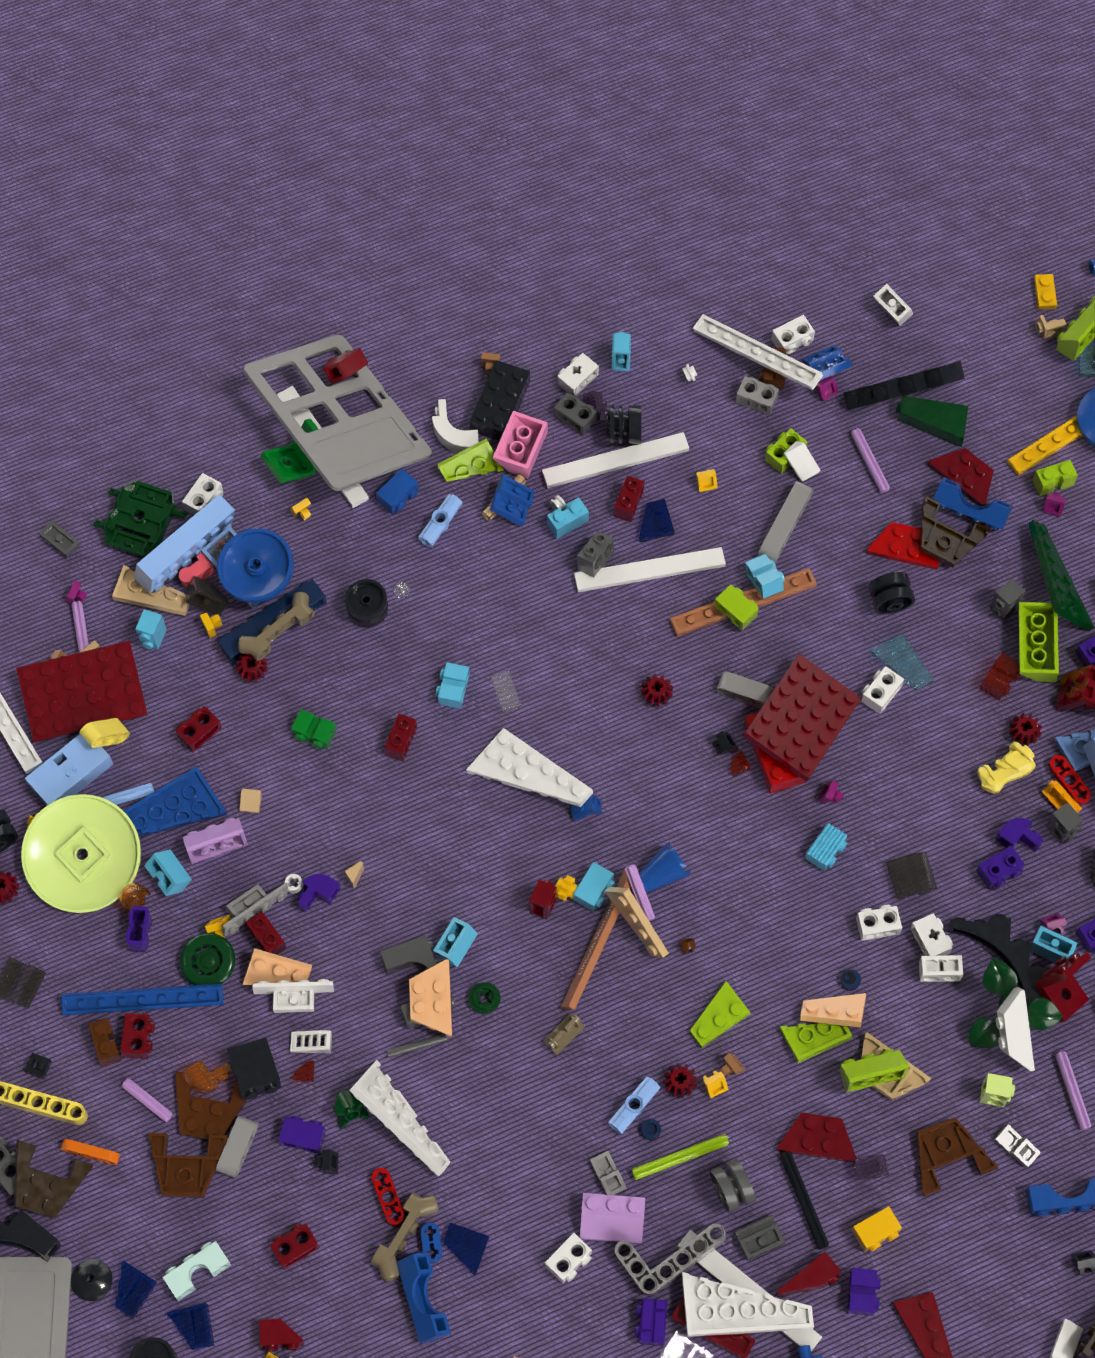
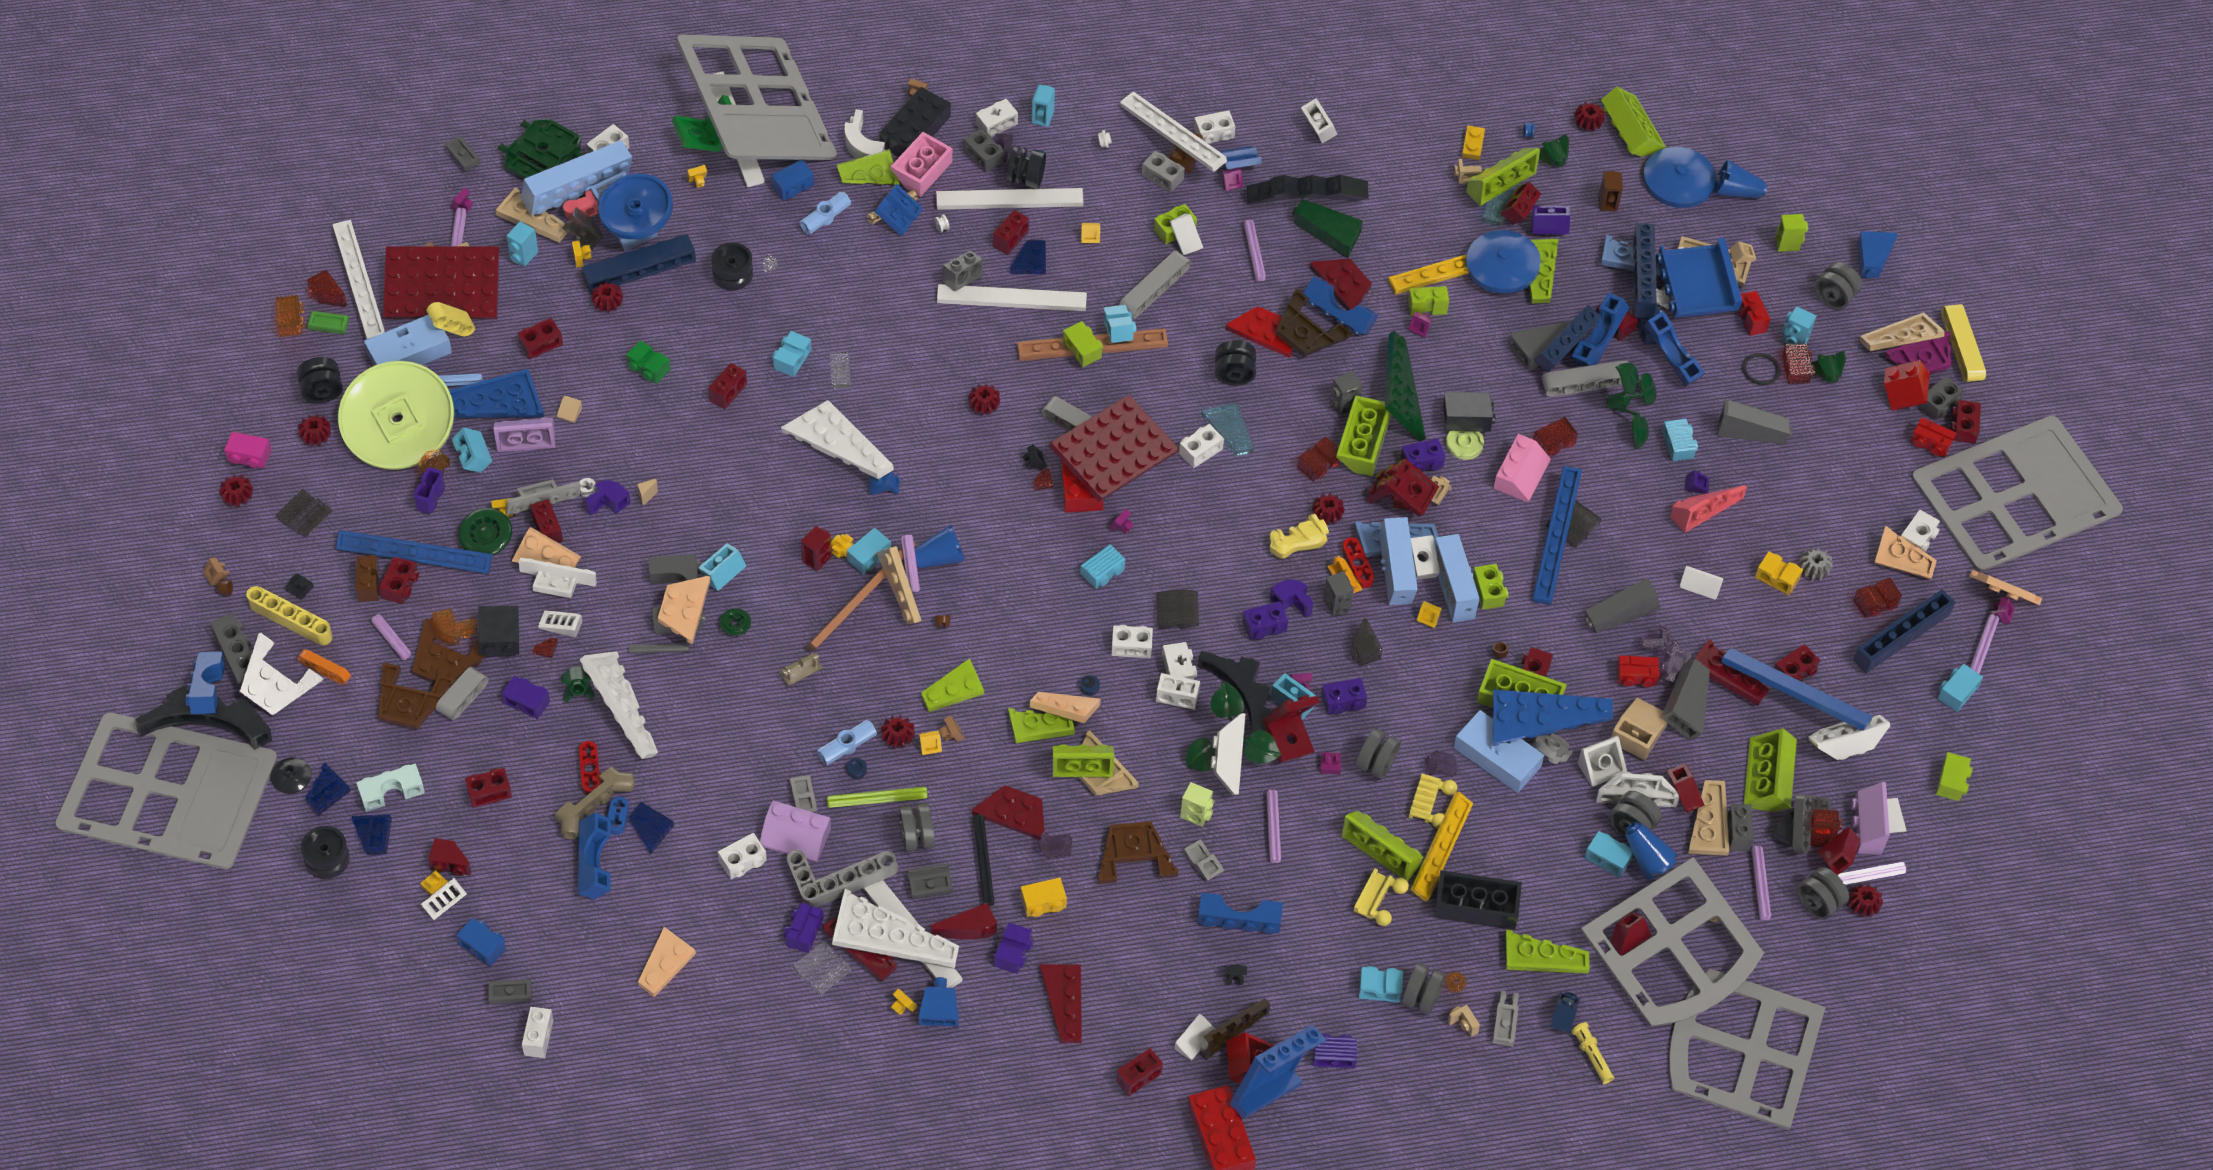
camera: 10 degrees right, 10 degrees down
dark tan plate [238,592,315,661] -> none
black tile [314,1149,339,1175] -> none
dark red slope [323,347,368,384] -> none
medium azure brick [547,497,589,539] -> none

